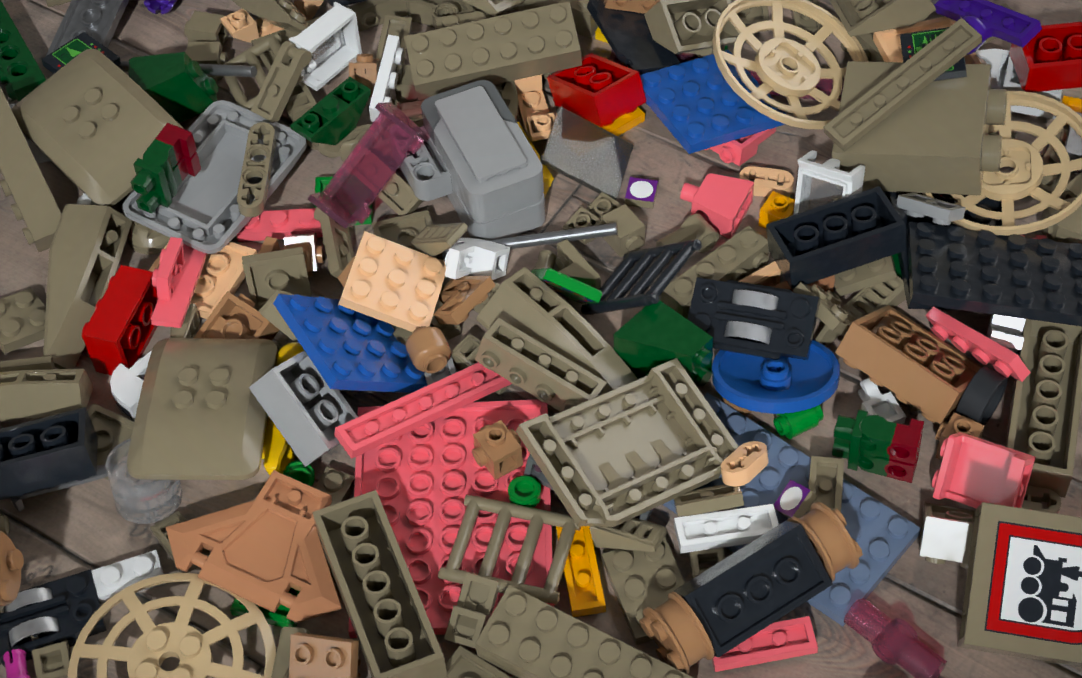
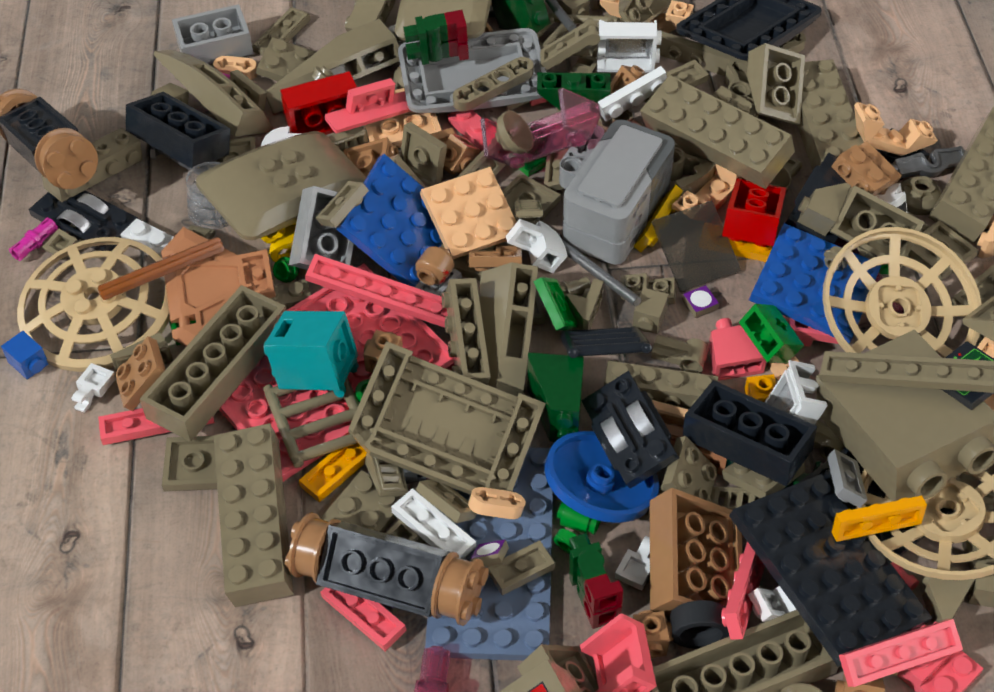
camera: 50 degrees right, 0 degrees up
dark tan slope [444,572,501,649] -> none
none -> dark orange axle [97,237,224,300]
none -> teal container [264,311,359,398]
none -> dark tan plate [312,66,334,80]
none -> dark tan plate [316,181,369,228]
none -> dark tan piece [495,110,534,154]
none -> green tile [554,528,577,554]
none -> green brick [739,304,804,364]
none -> dark tan slope [797,183,851,236]
none -> dark tan plate [824,246,848,271]
none -> light orange plate [832,495,927,542]

